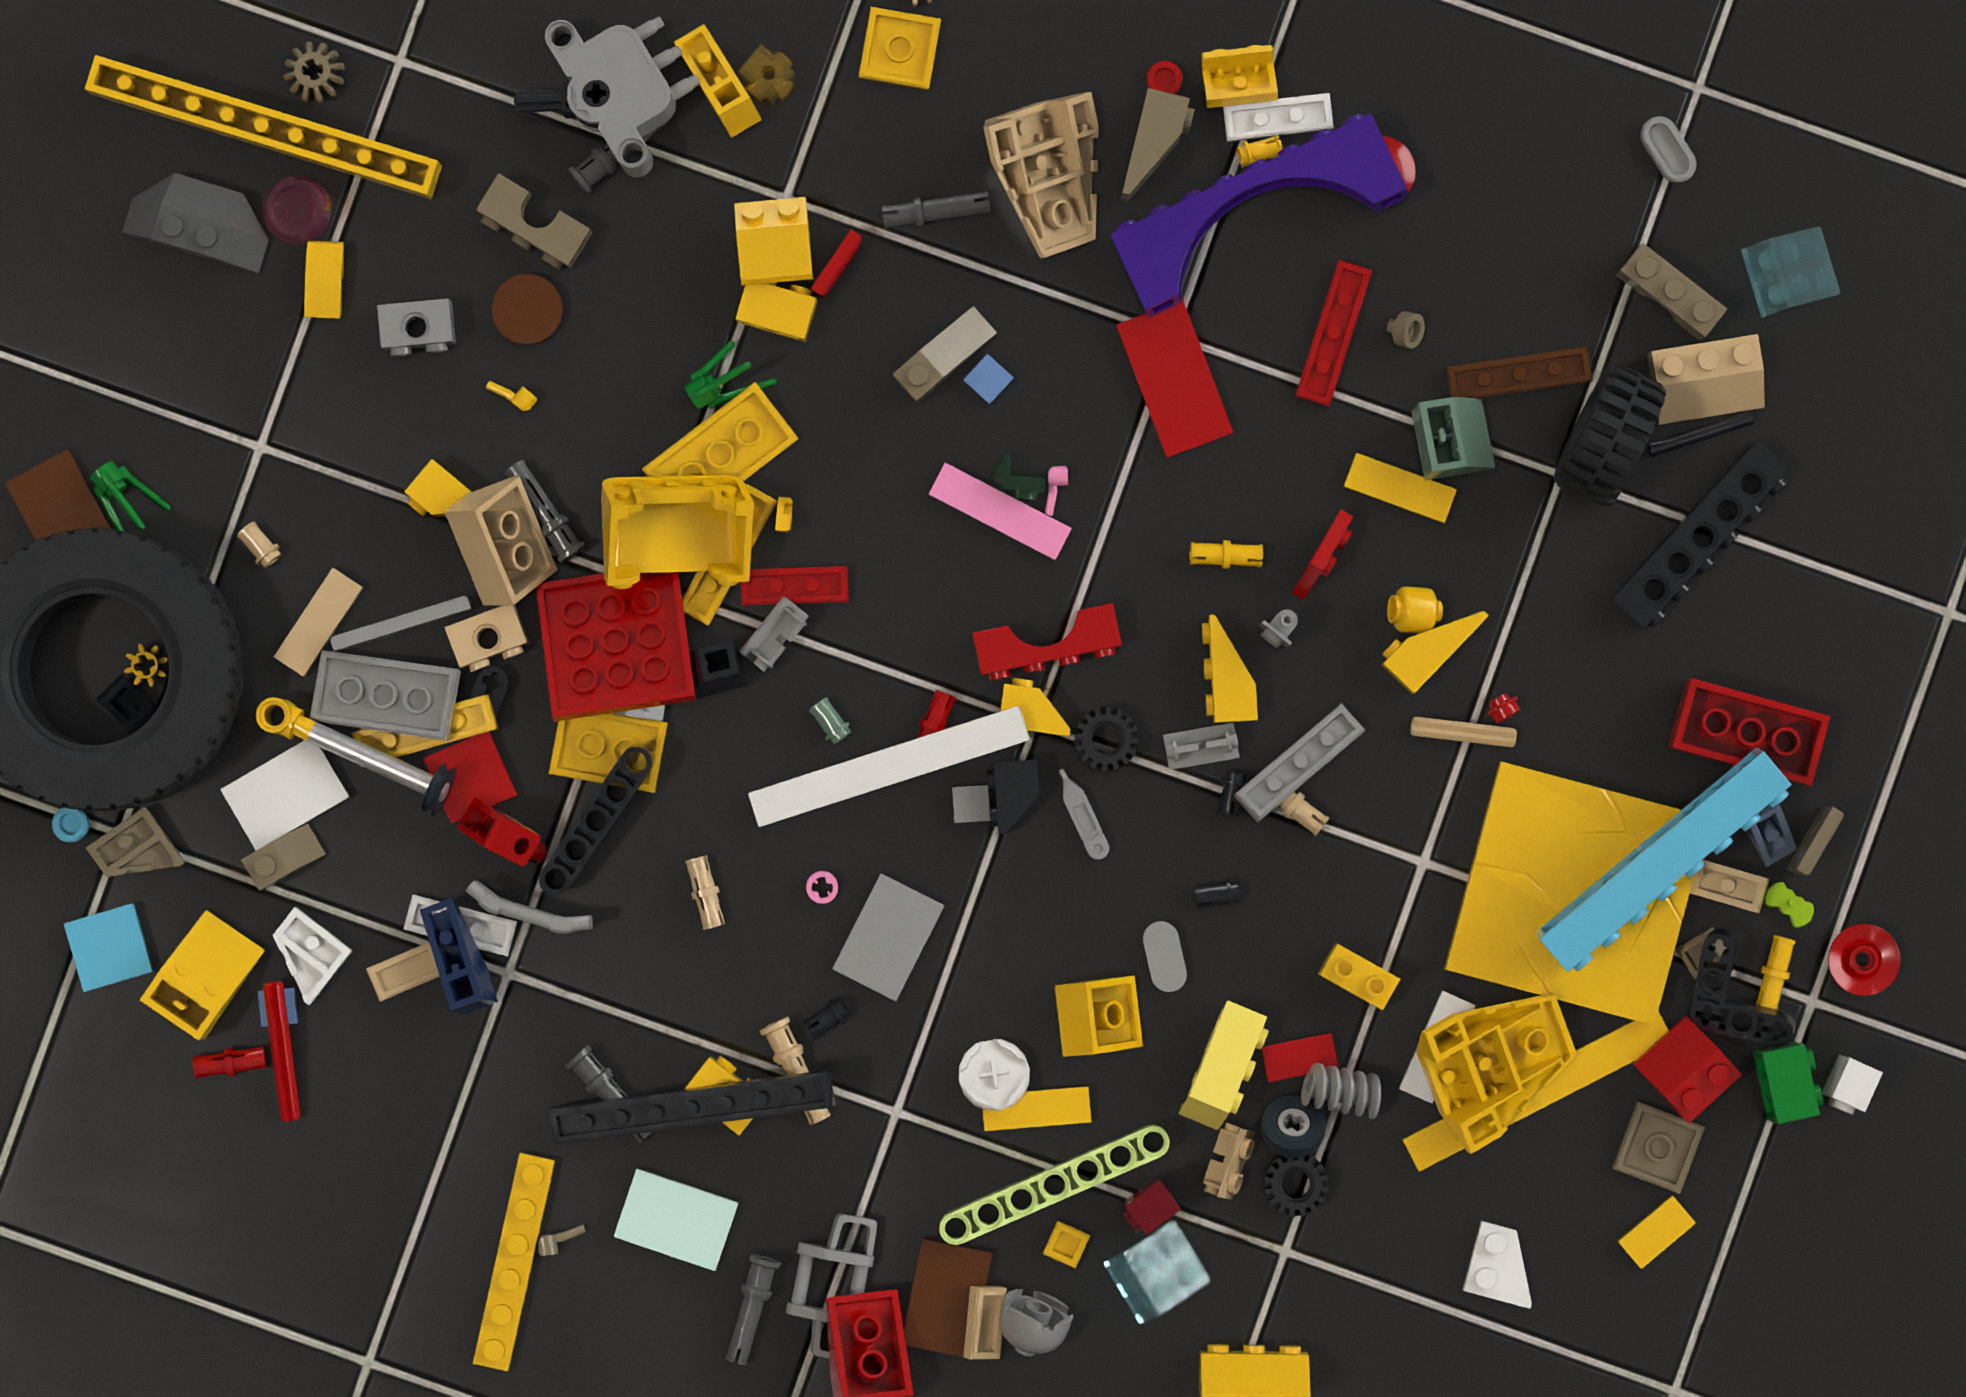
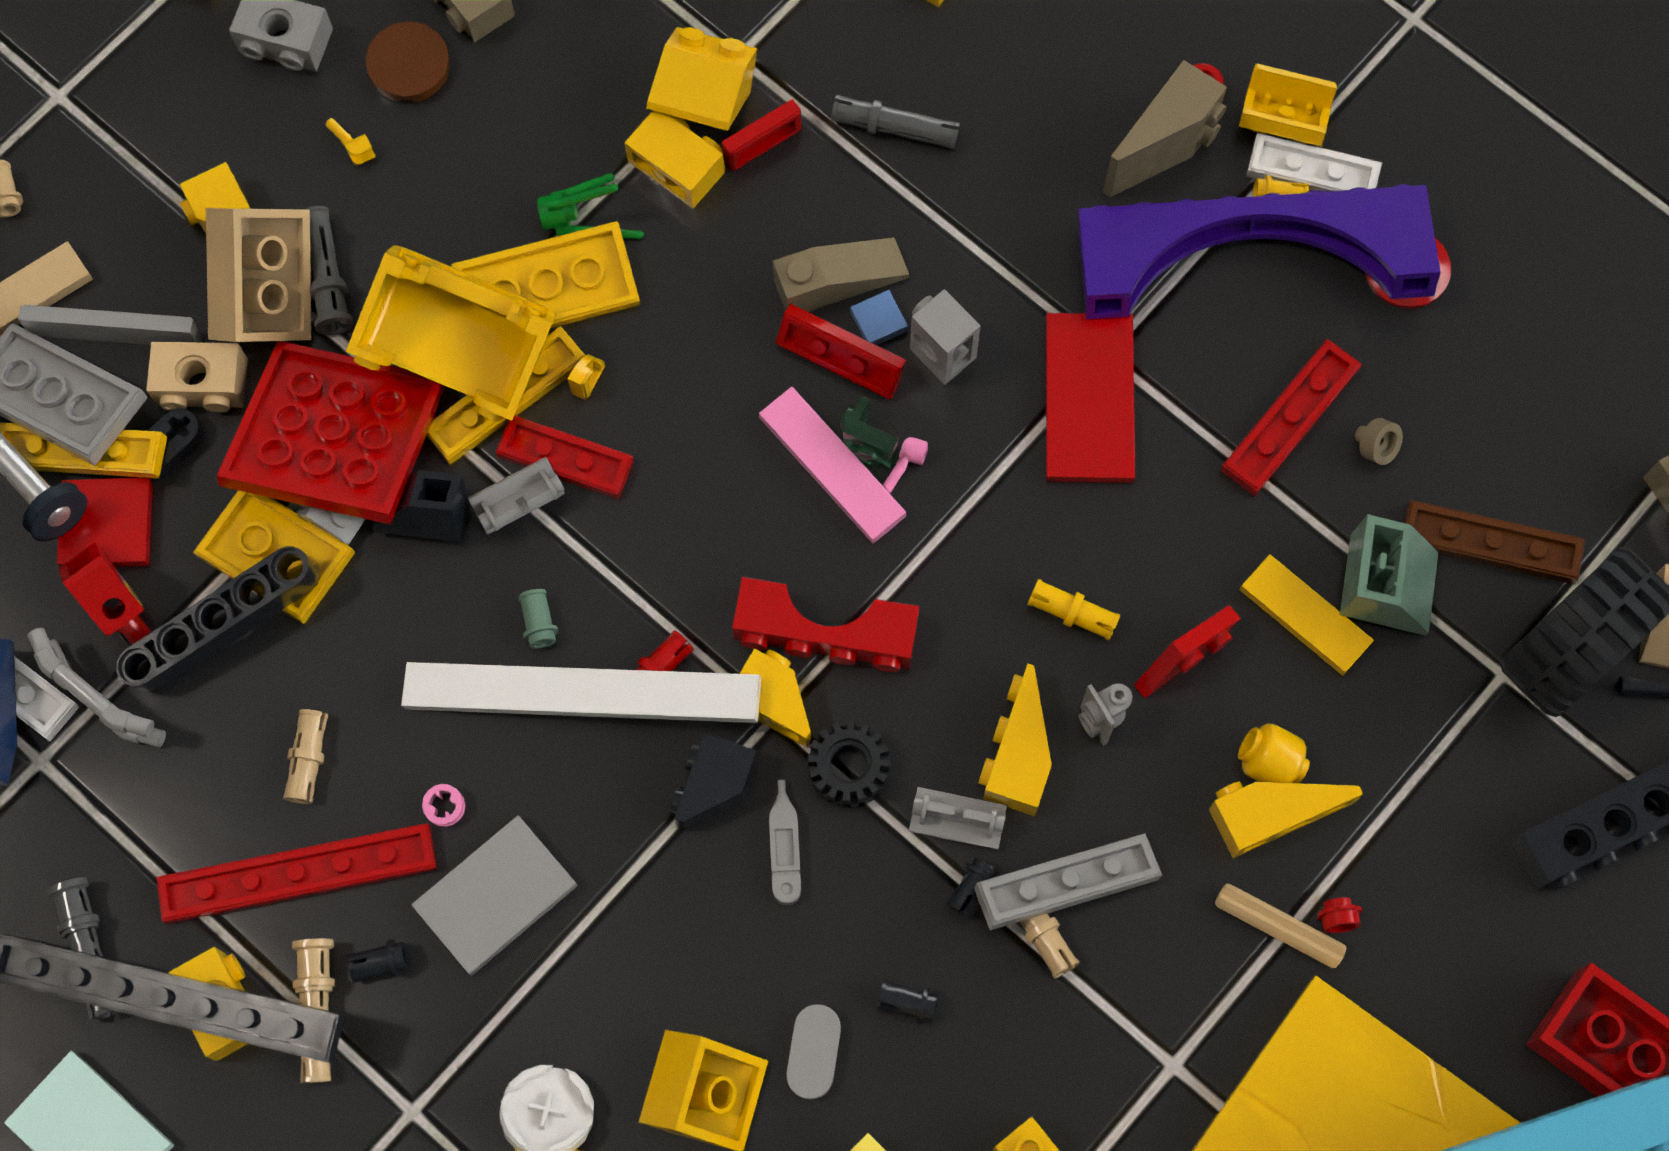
camera: 20 degrees right, 15 degrees down
light grey tile [952,785,990,823] -> none
tan wedge [983,92,1099,258] -> none
none -> red tile [156,823,437,924]
none -> red tile [775,304,907,400]
none -> light grey brick [910,289,980,385]

